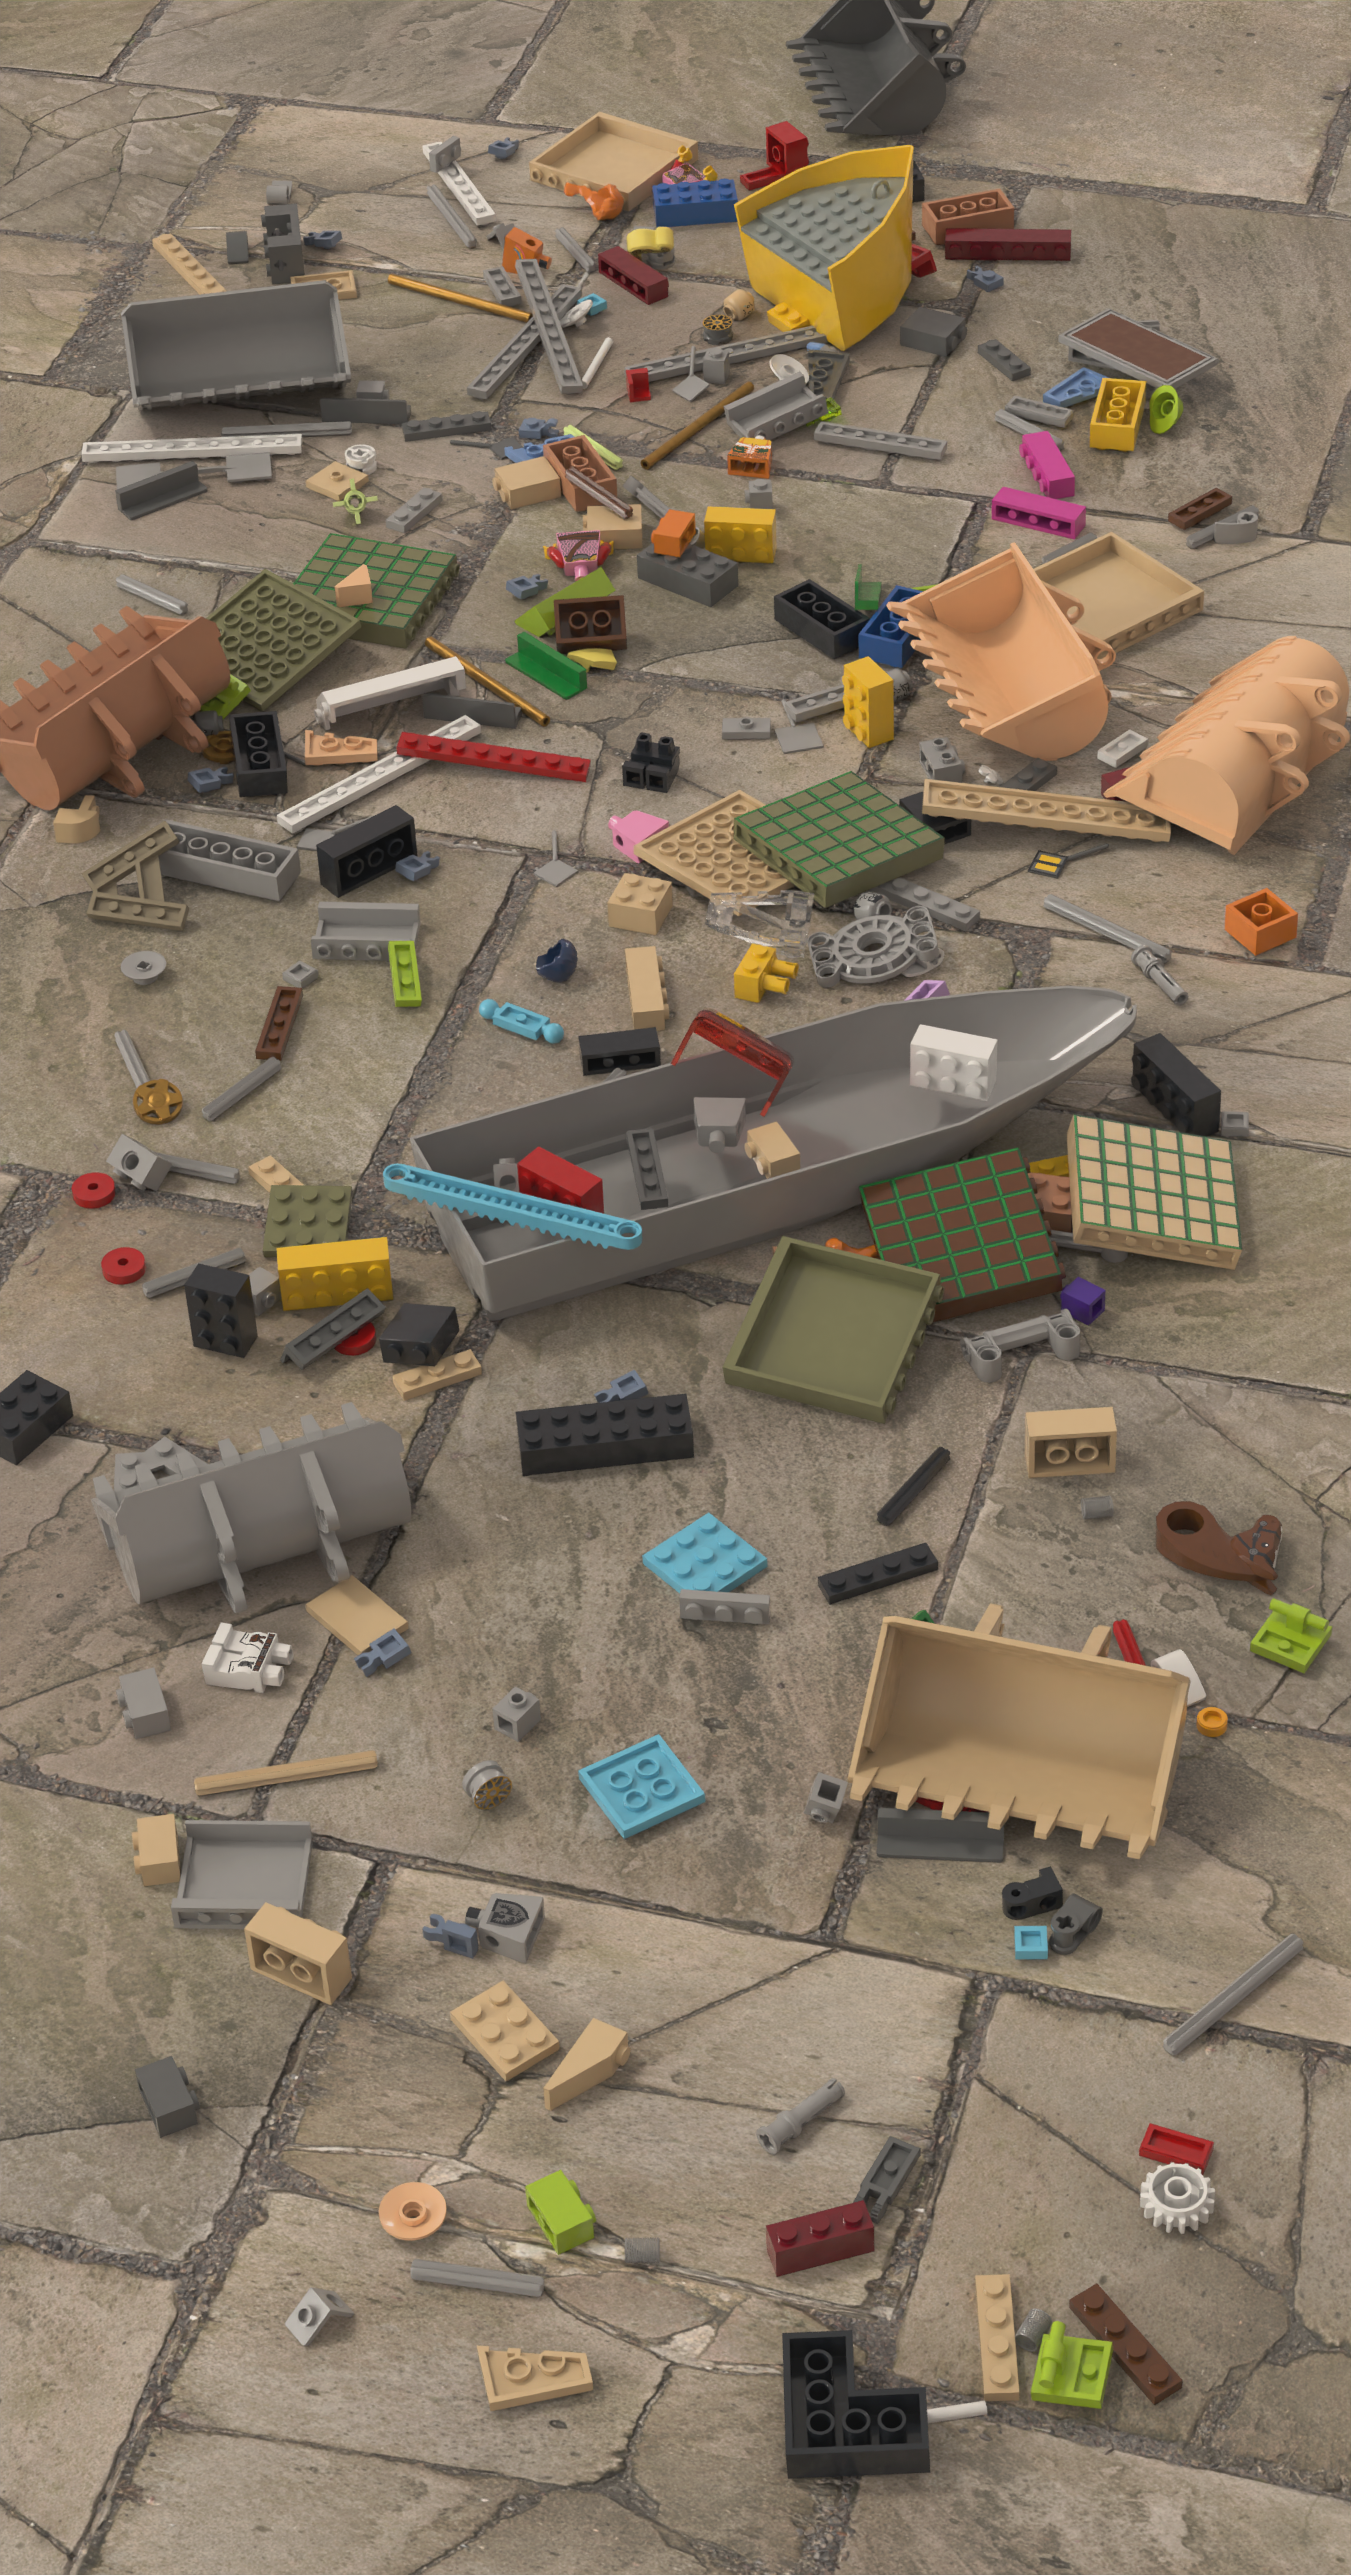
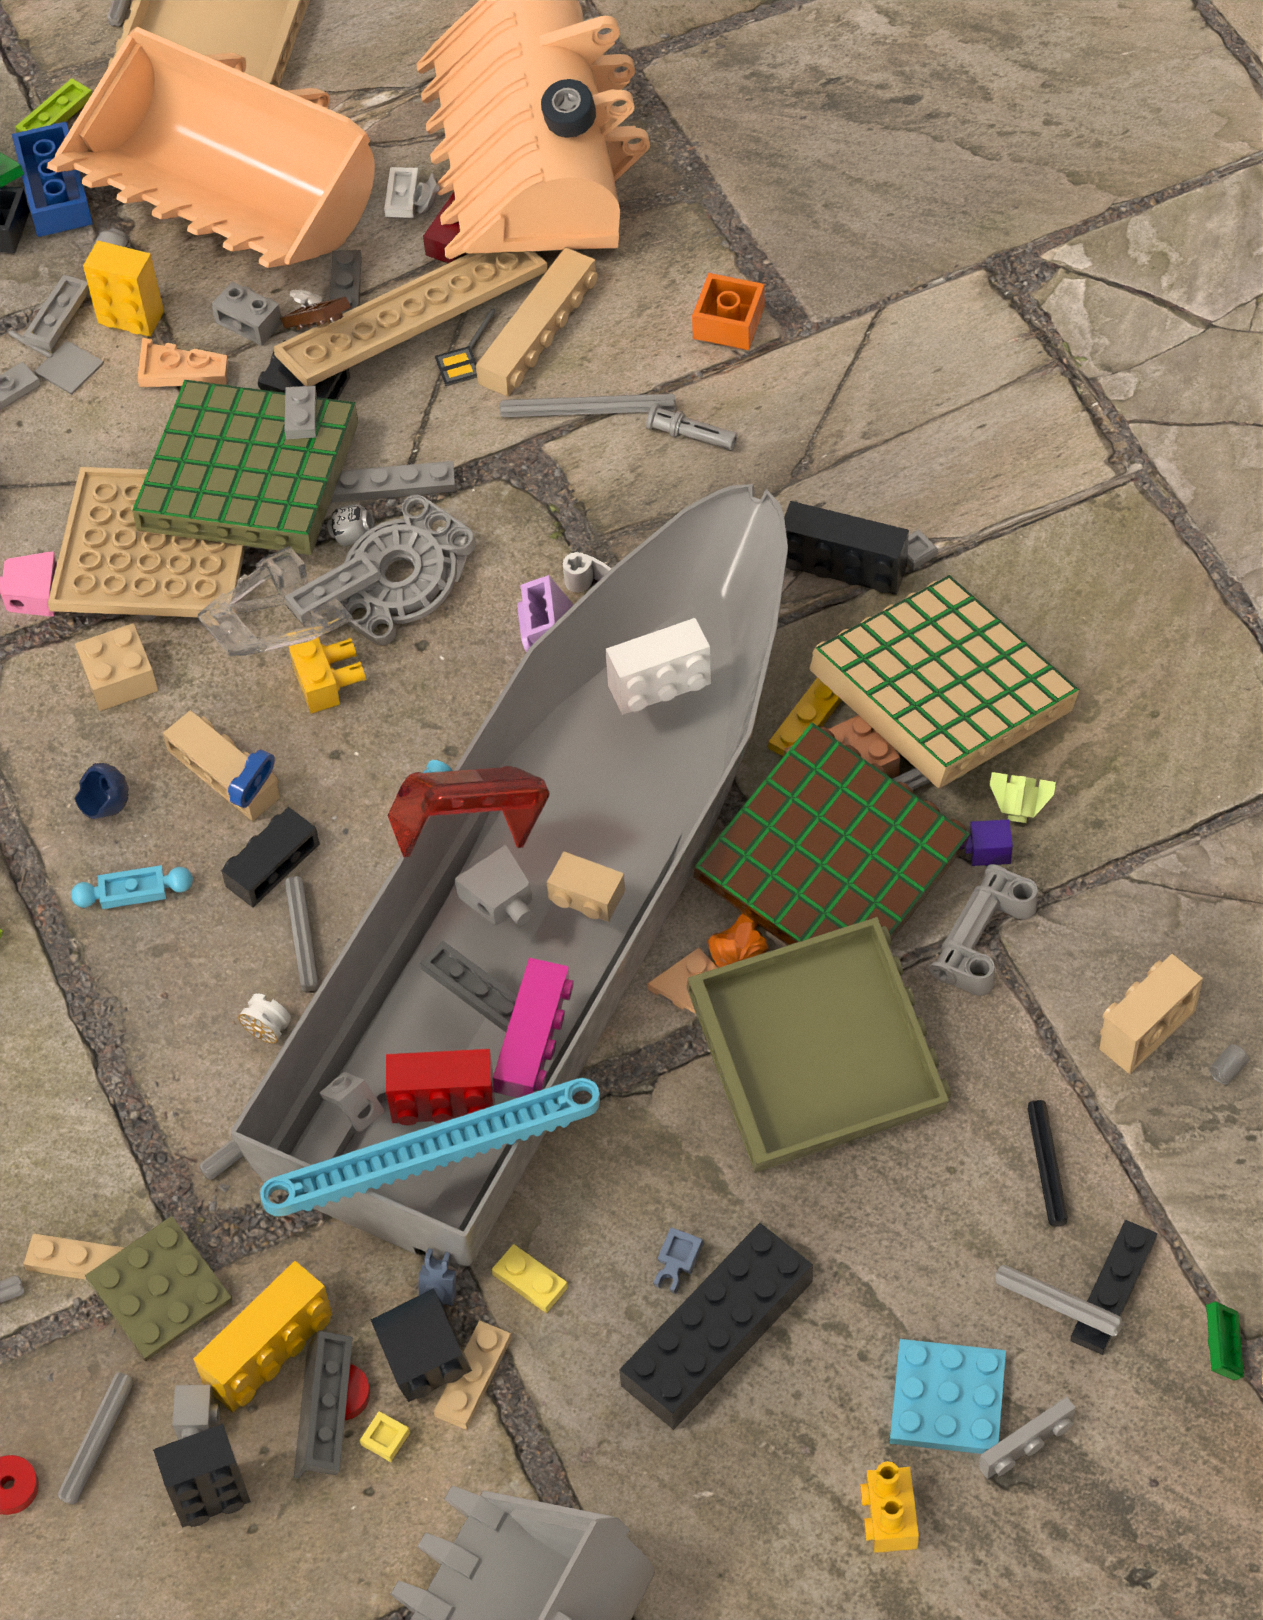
camera: 40 degrees left, 15 degrees up
none -> light nougat wing [137,337,228,387]
none -> blue plate [228,749,275,808]
none -> reddish brown plate [280,297,351,330]
none -> light grey plate [285,386,317,439]
none -> light grey plate [285,553,381,623]
none -> light yellow plate [360,1411,410,1462]
none -> light grey animal [413,173,440,214]
none -> sand blue plate [419,1248,456,1306]
none -> tan brick [476,247,598,397]
none -> light yellow plate [492,1244,568,1313]
none -> dark pink brick [493,957,574,1098]
none -> black wheel [541,79,596,138]
none -> yellow brick [860,1461,919,1553]
none -> yellowish green brick [990,772,1056,823]
none -> light grey axle [995,1265,1123,1336]

